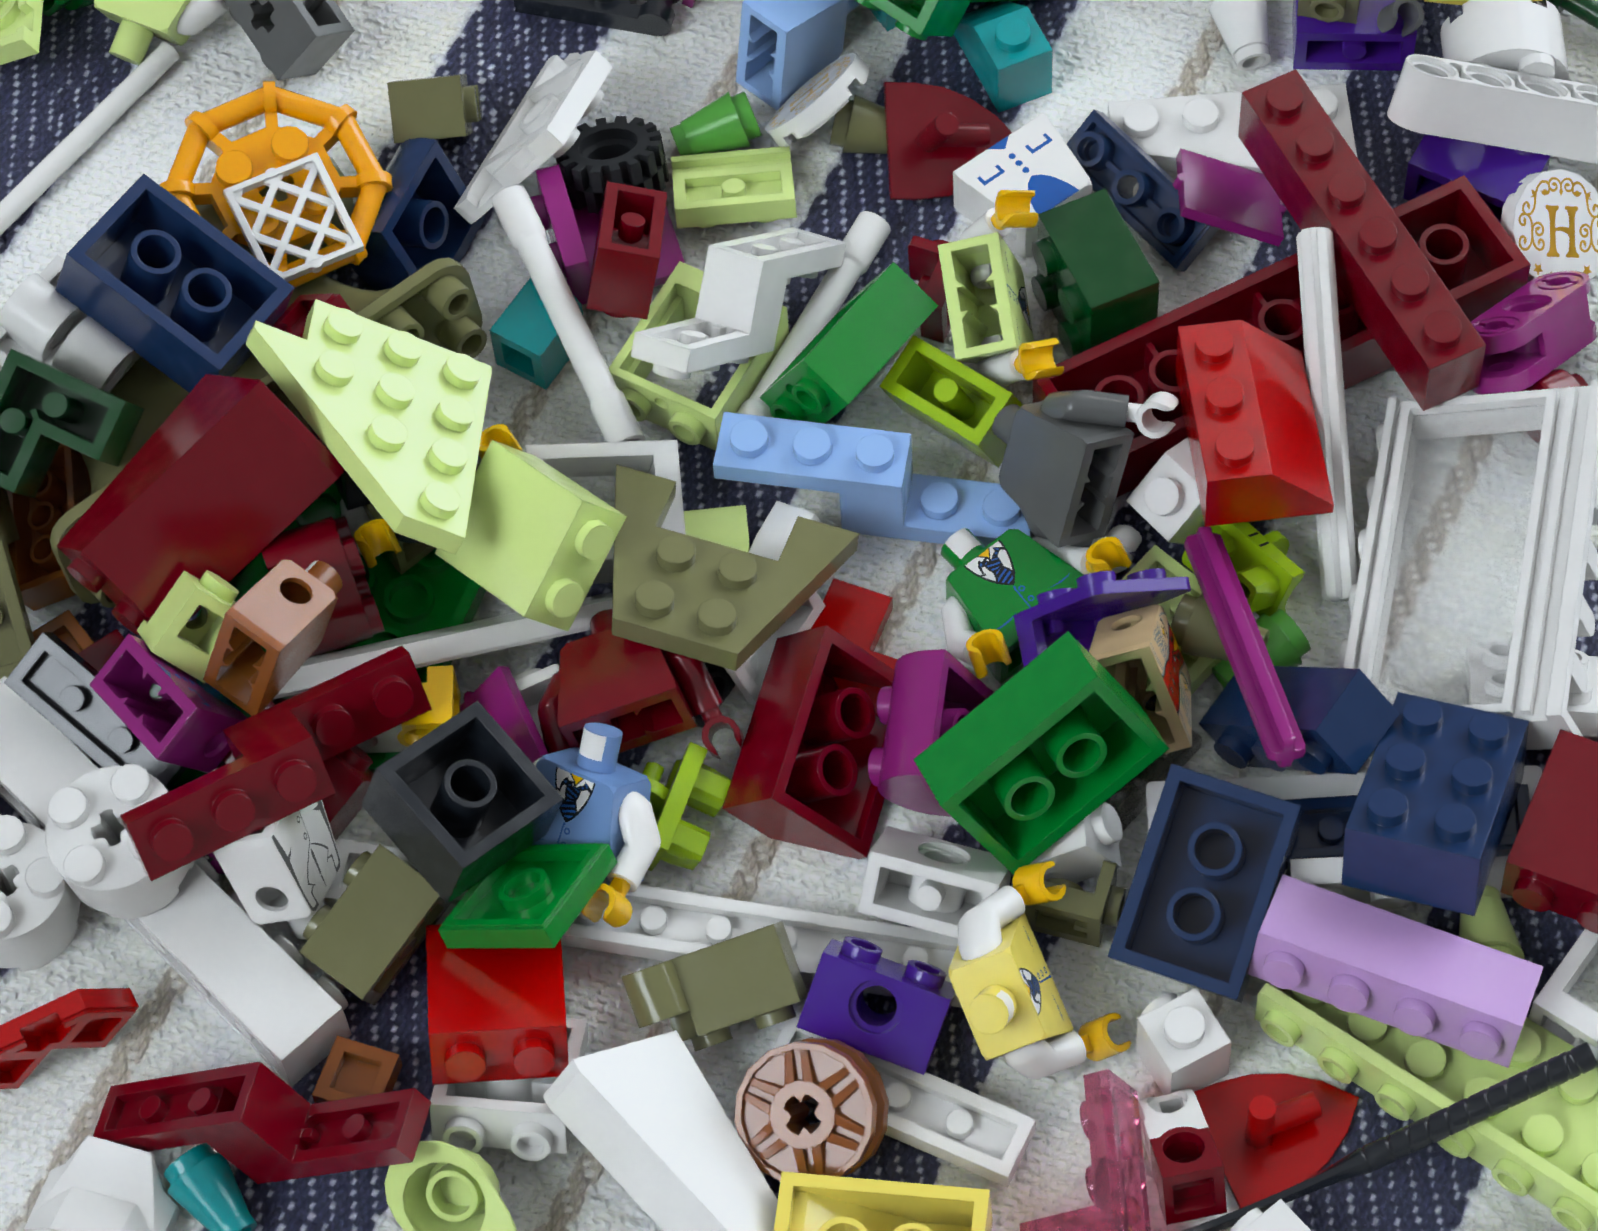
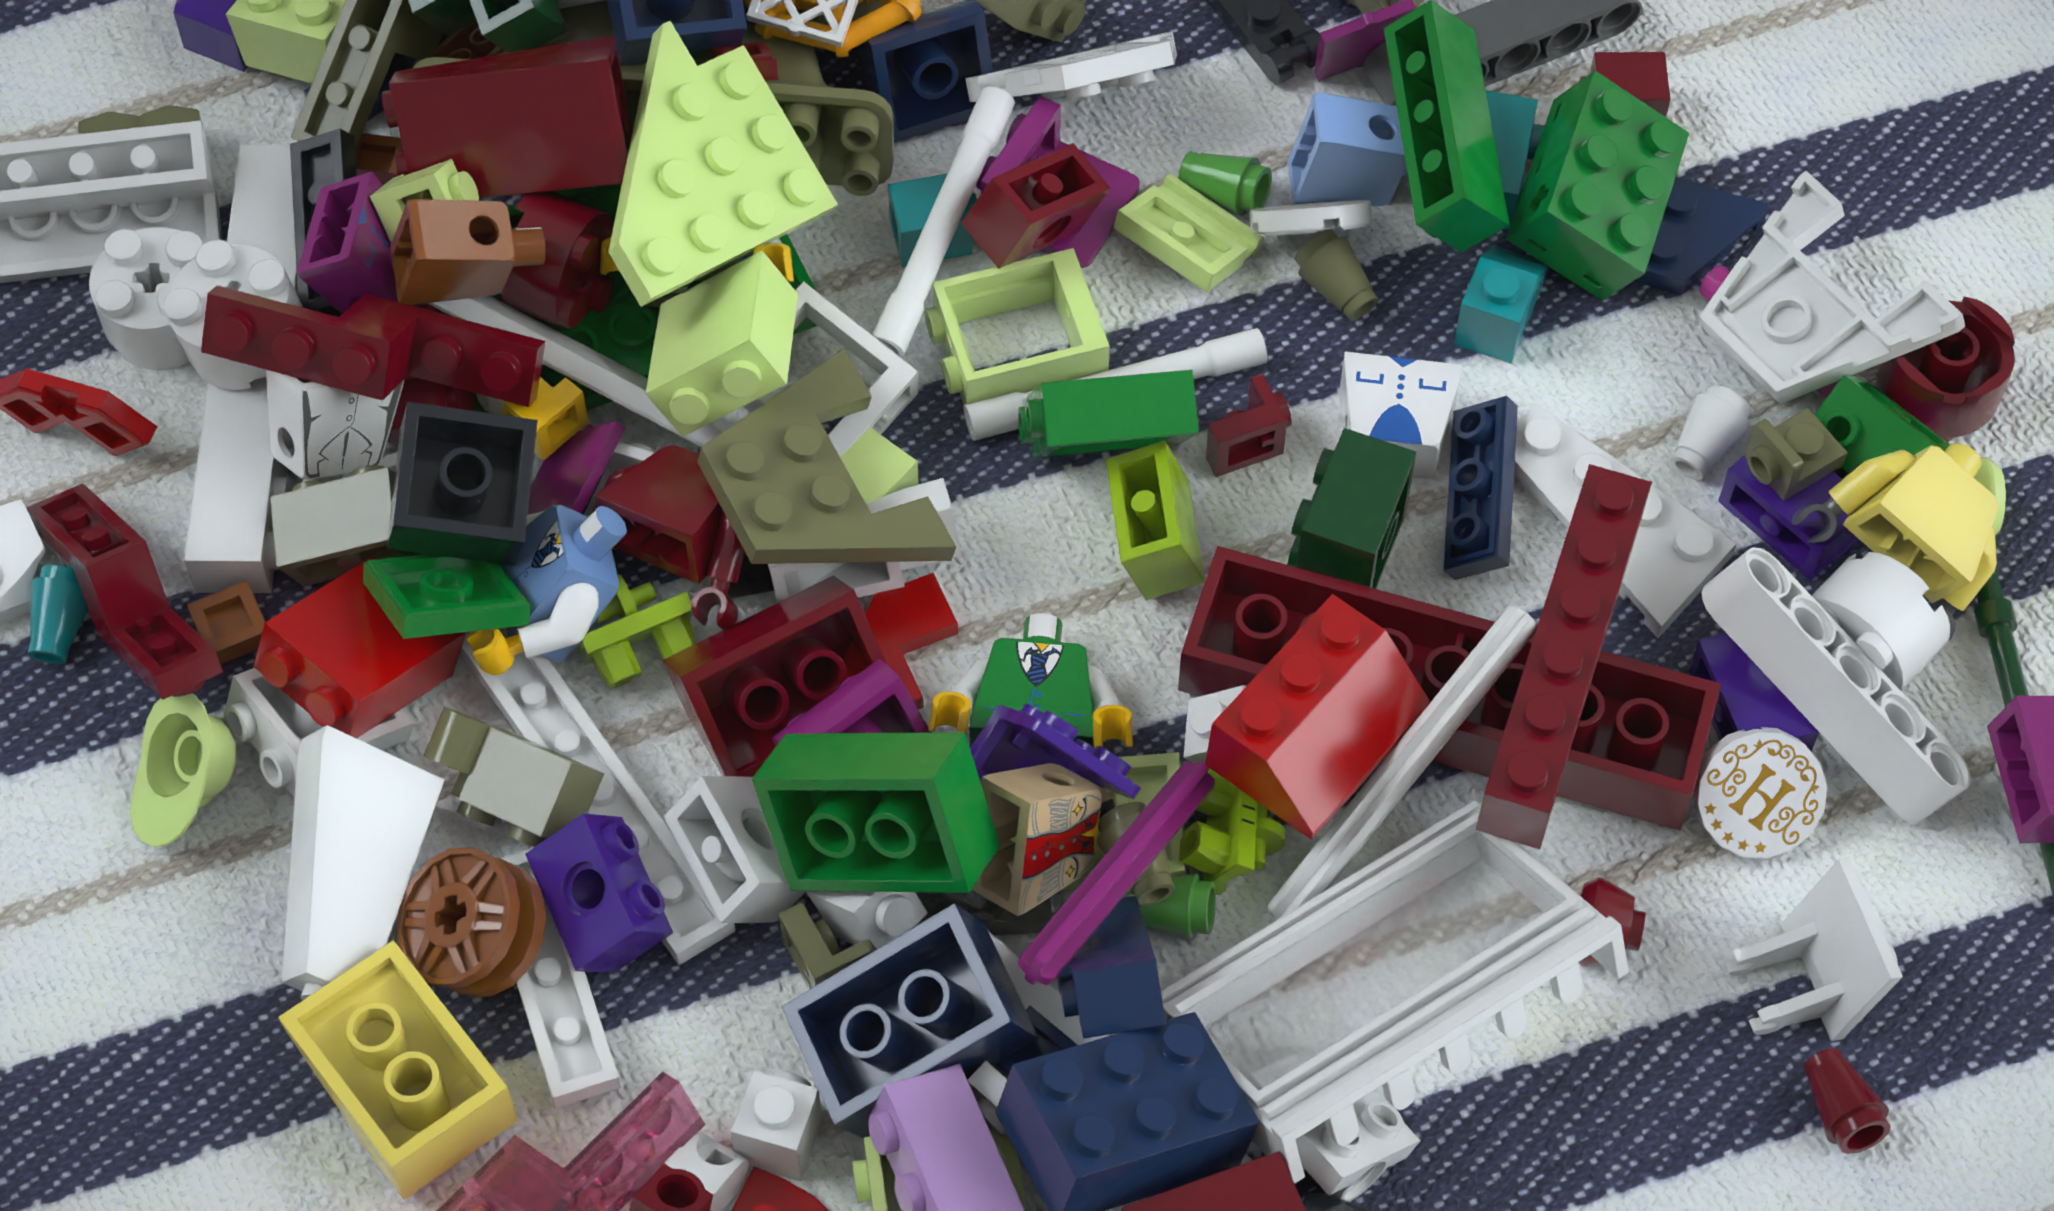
camera: 40 degrees right, 0 degrees up
black tyre [556,116,669,214] -> none
white bracket [631,227,846,380] -> none
light blue bracket [713,412,1032,546] -> none
dark red shield [883,82,1012,200] -> none
yellowish green torso [938,190,1064,387] -> none
torso [948,861,1131,1079] -> none
dark grey torso [992,390,1179,573] -> none
magenta piece [1173,148,1286,247] -> none
magenta piece [1471,271,1597,395] -> none

